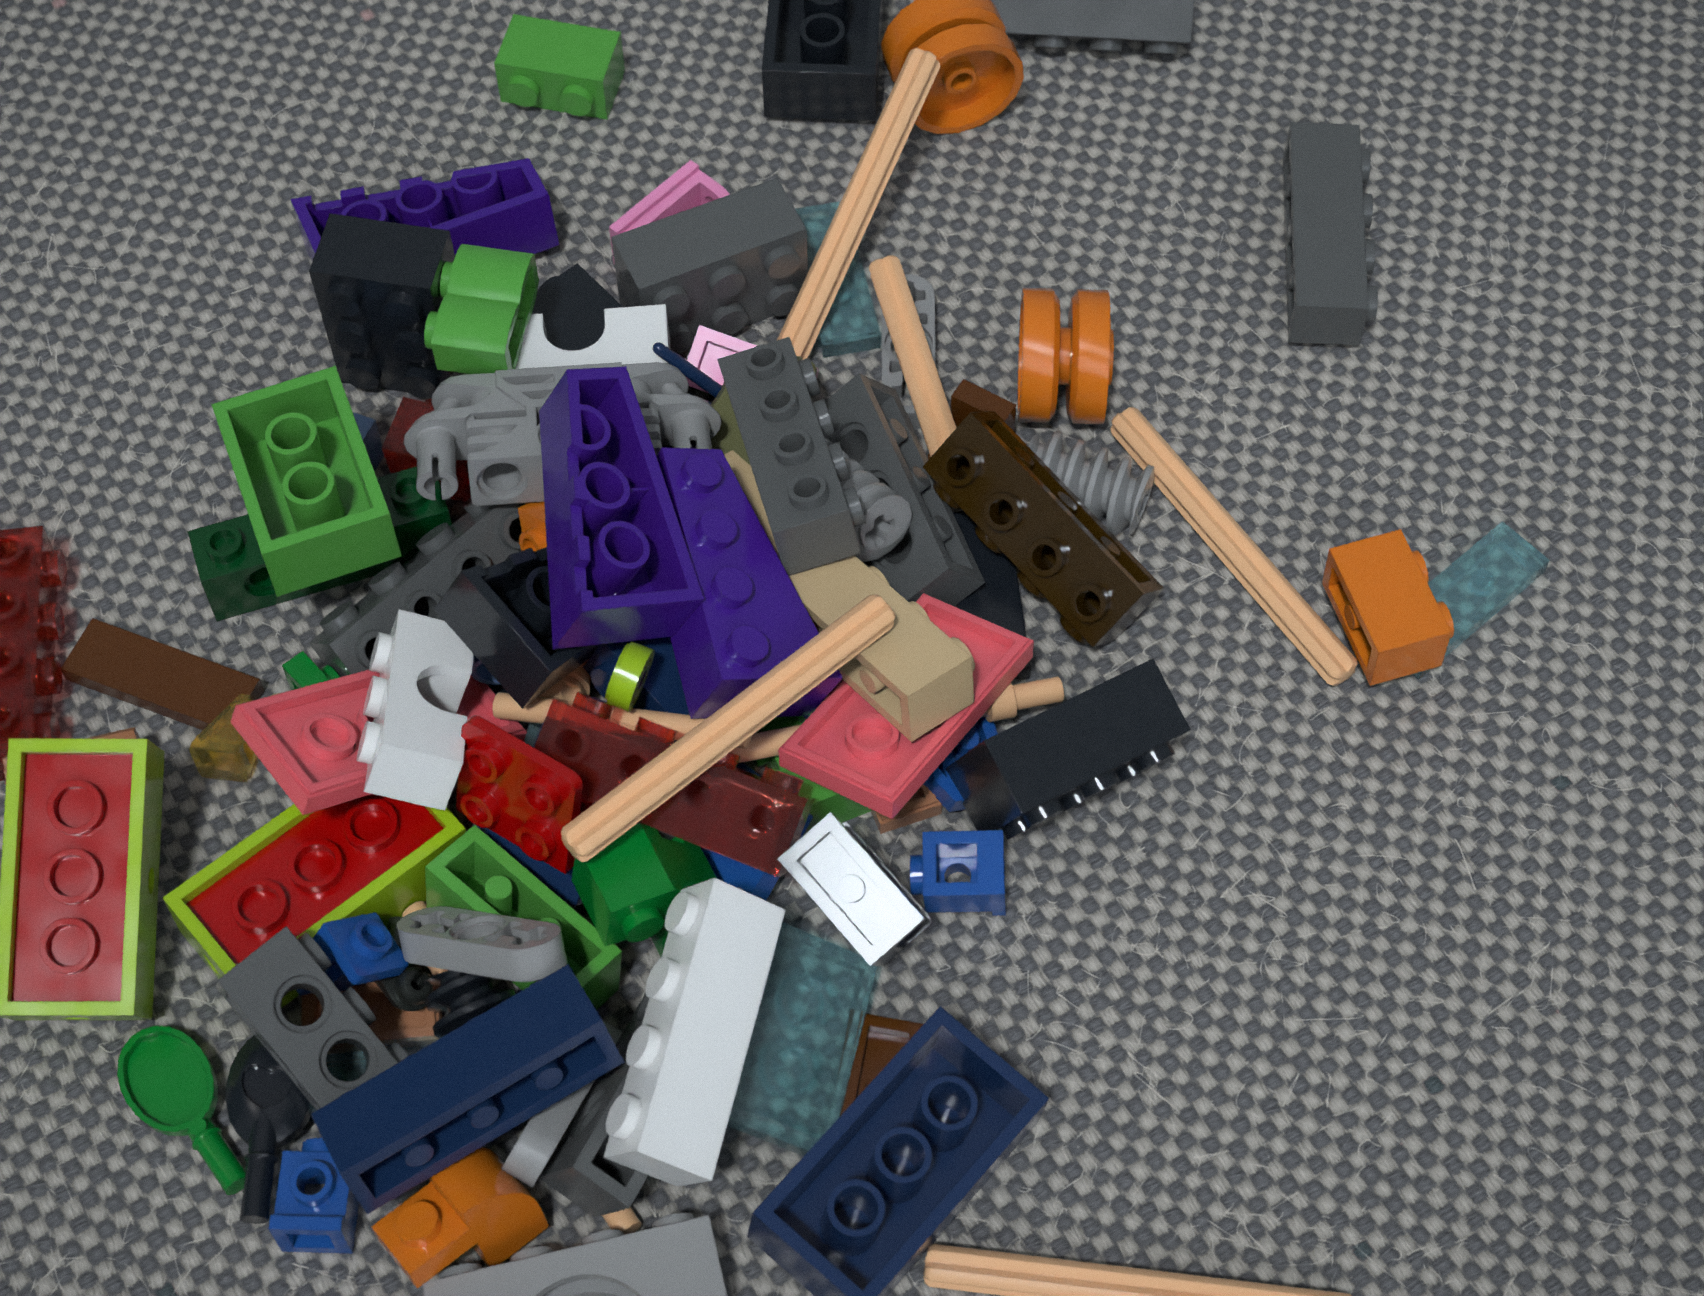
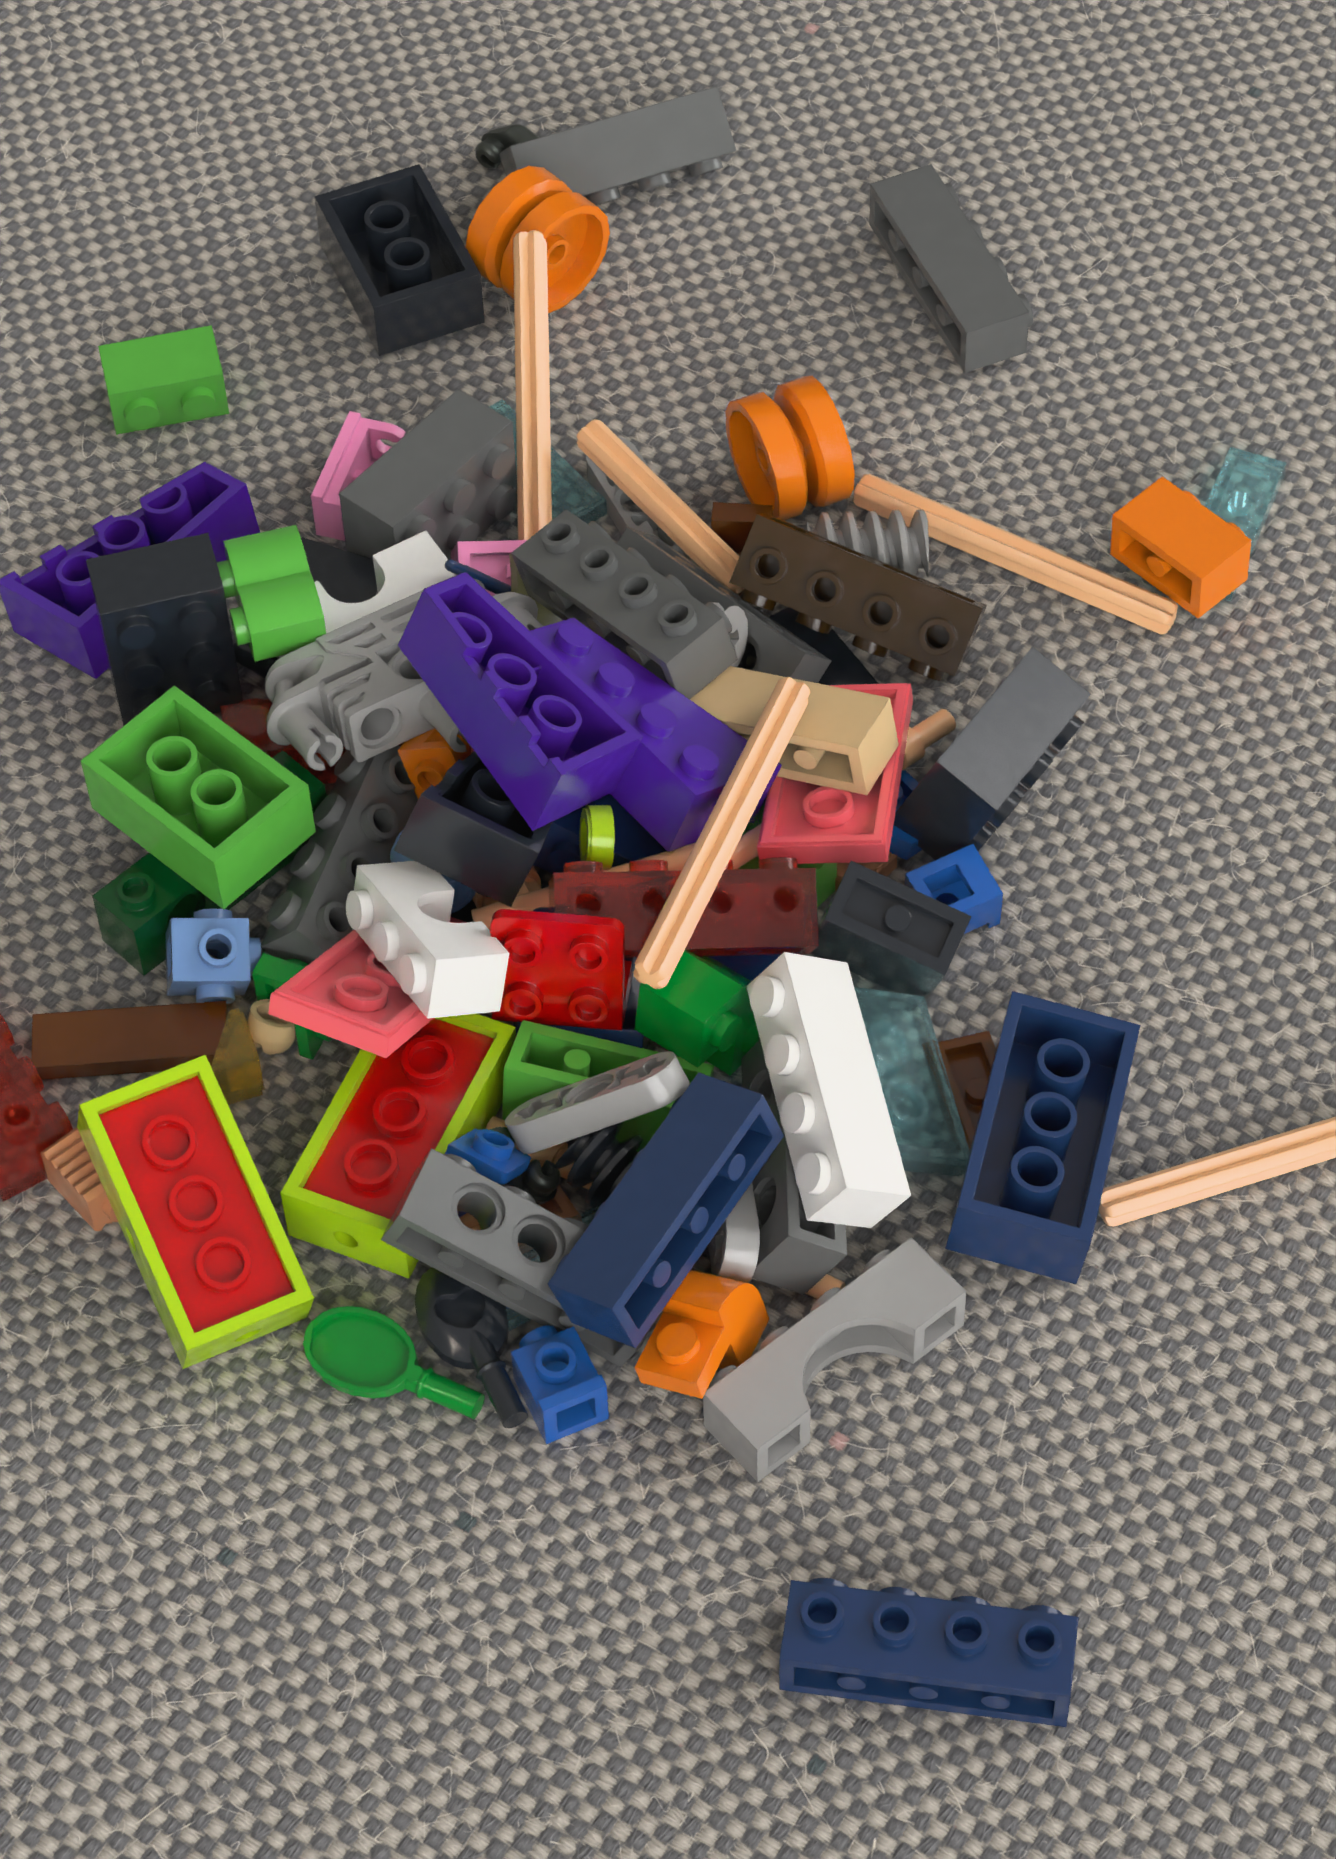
camera: 25 degrees left, 5 degrees down
none -> medium blue brick [165,909,261,1004]

